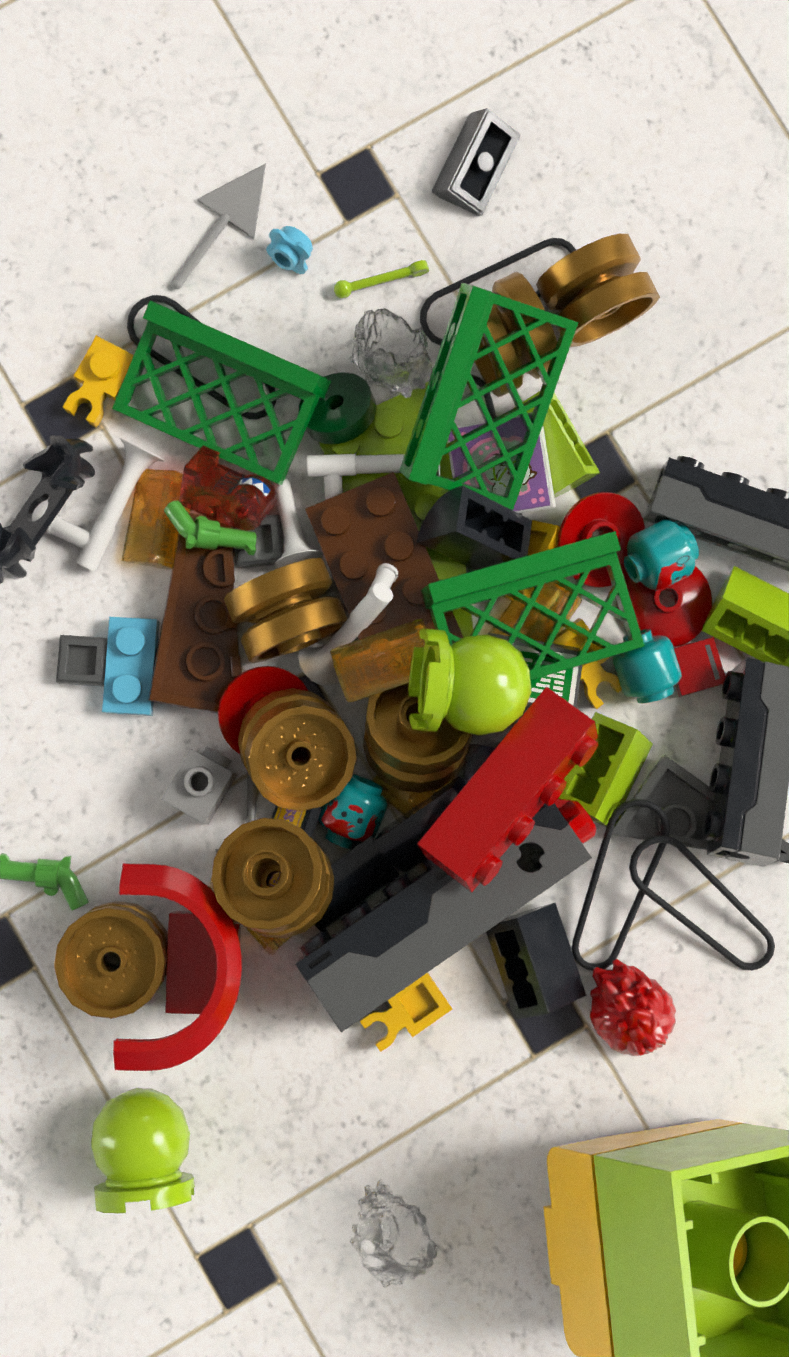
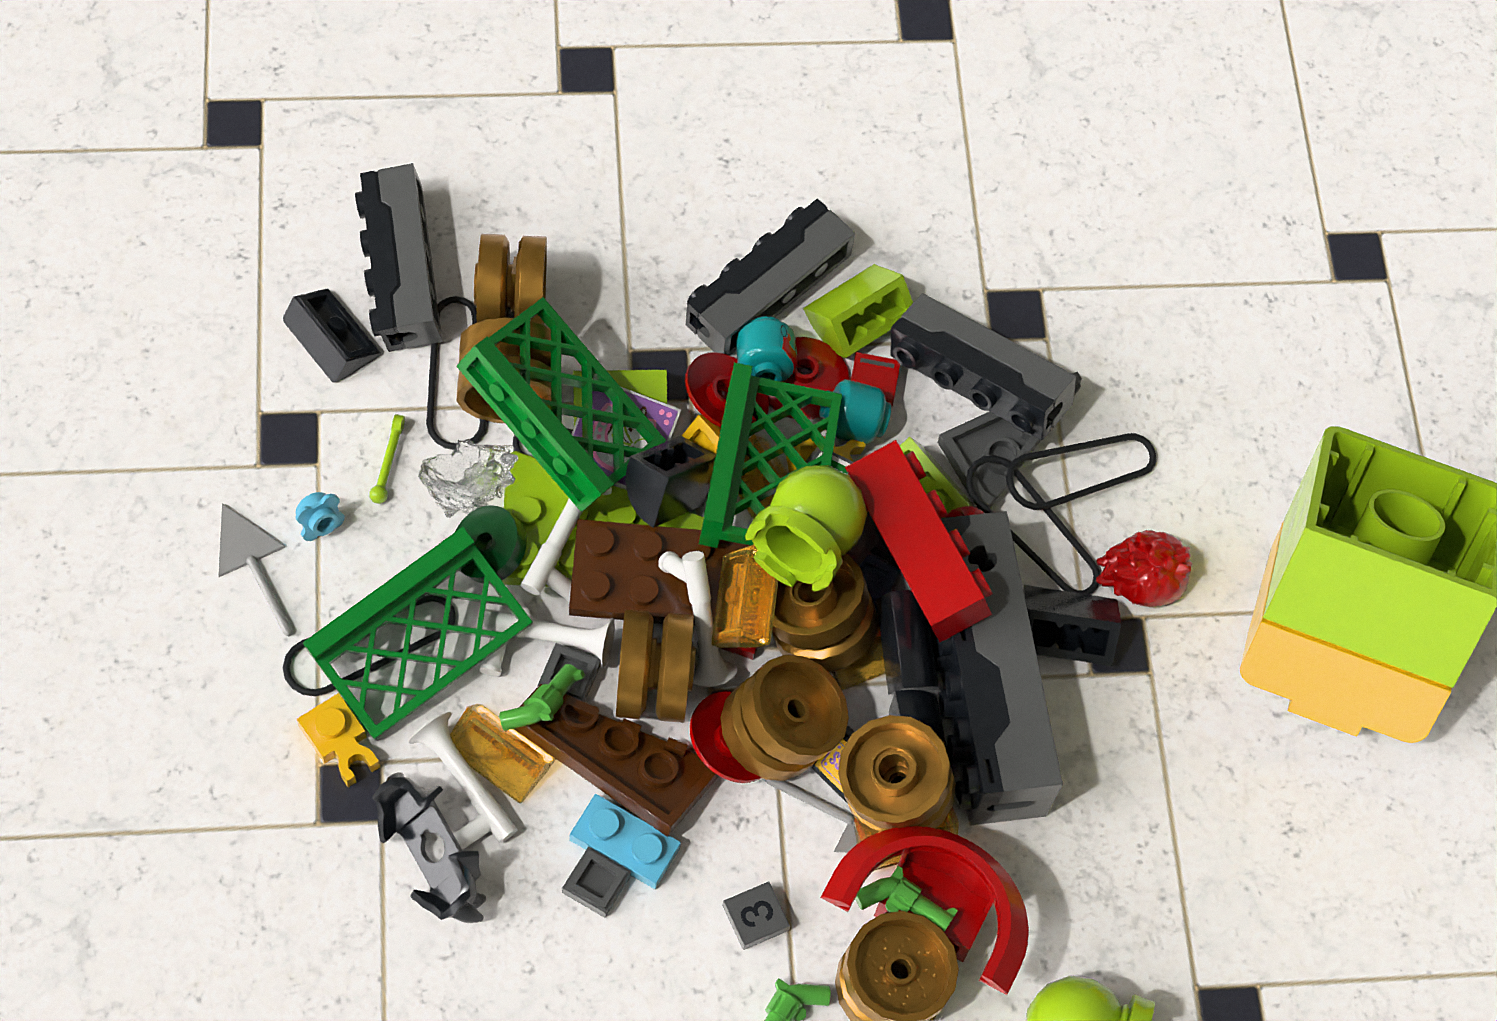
camera: 70 degrees left, 20 degrees down
light grey brick [161,746,237,824] -> none
clear red leg [179,445,277,531] -> none
teal head [318,774,388,849] -> none
clear hair [350,1179,437,1288] -> none
yellow plate [360,973,453,1052] -> none
none -> piece [355,163,443,352]
none -> dark grey tile [722,881,790,950]
none -> bright green piece [855,866,958,931]

